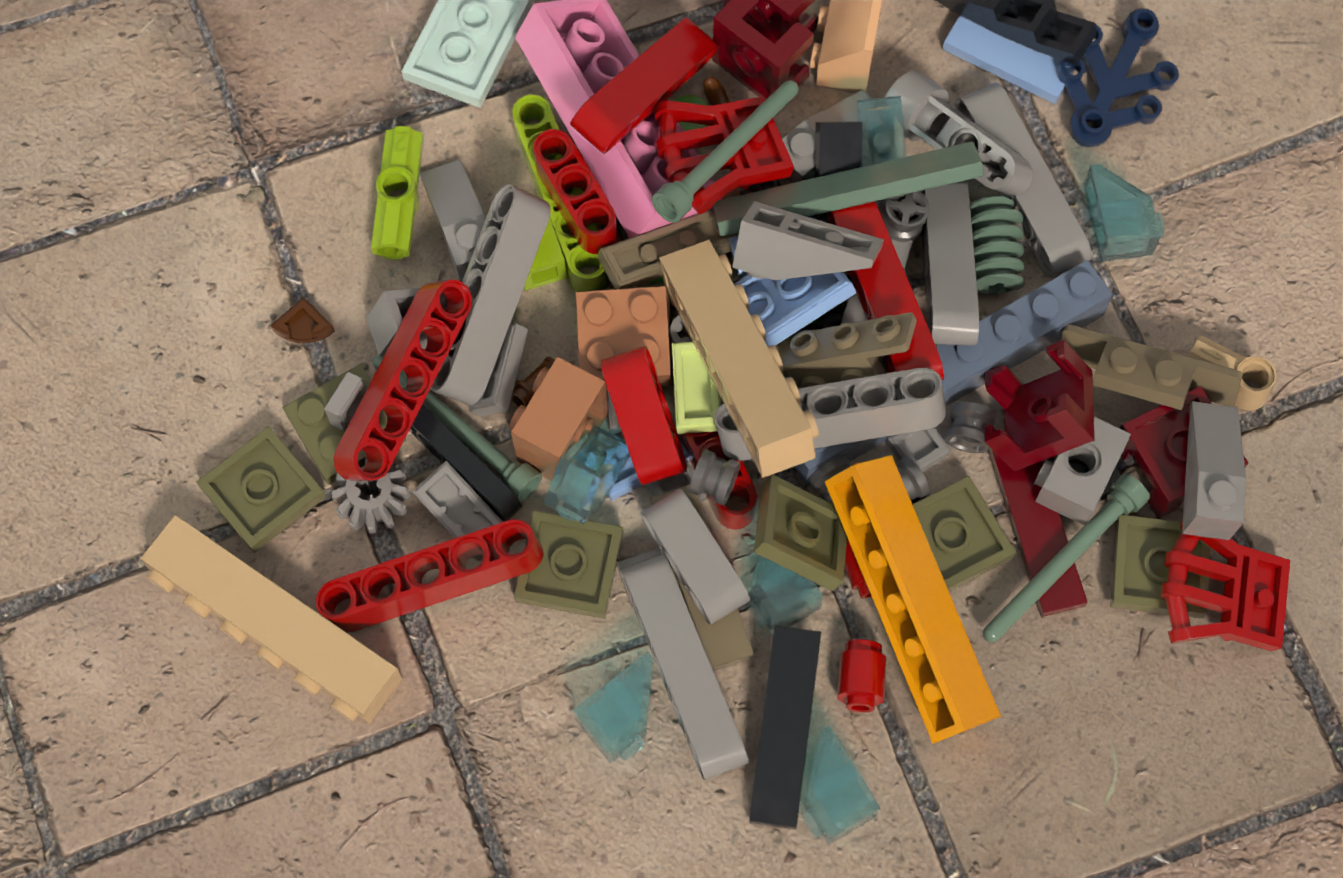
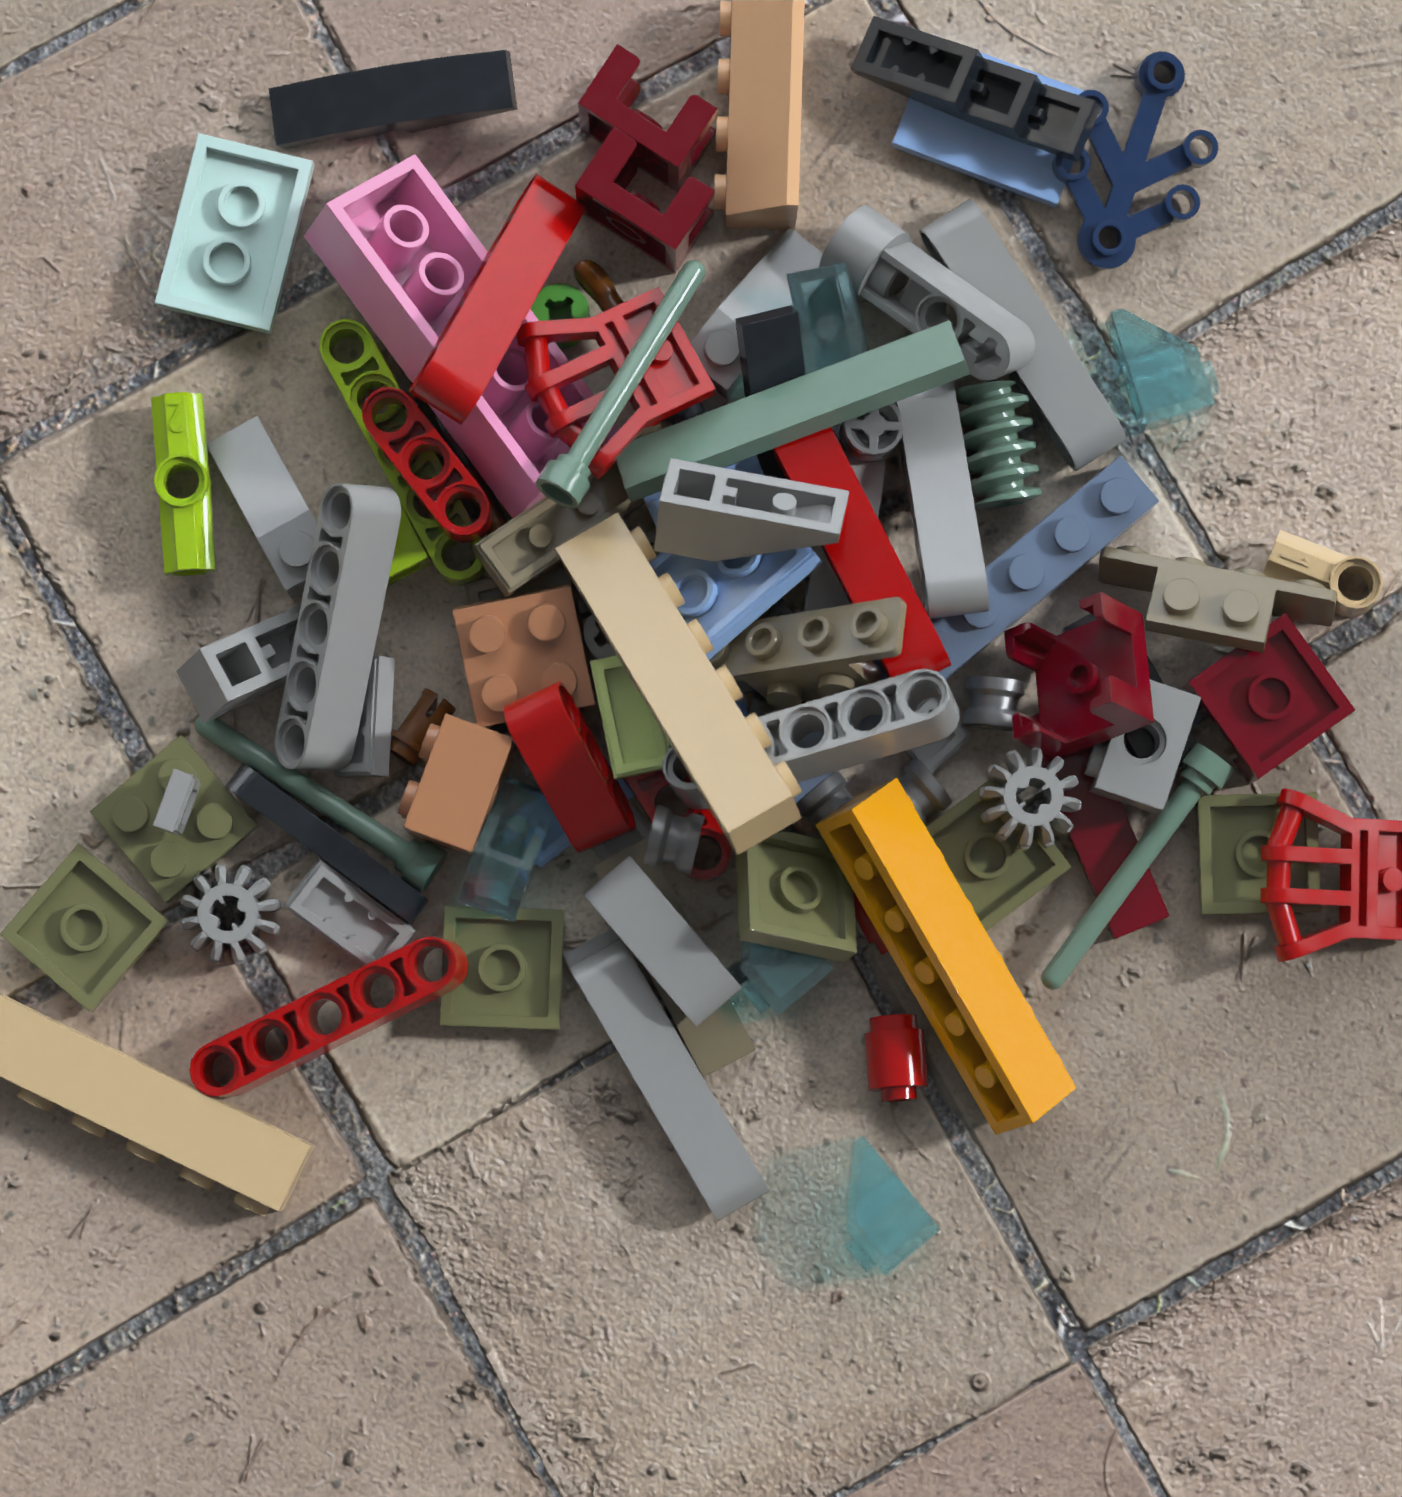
camera: 15 degrees left, 15 degrees up
reddish brown tile [270,297,335,343] -> none
red beam [333,279,472,481] -> none
clear light blue slope [573,652,654,764] -> none
black slope [749,625,821,830] -> none
light grey slope [1182,401,1246,540] -> none
none -> light grey gear [978,748,1082,851]

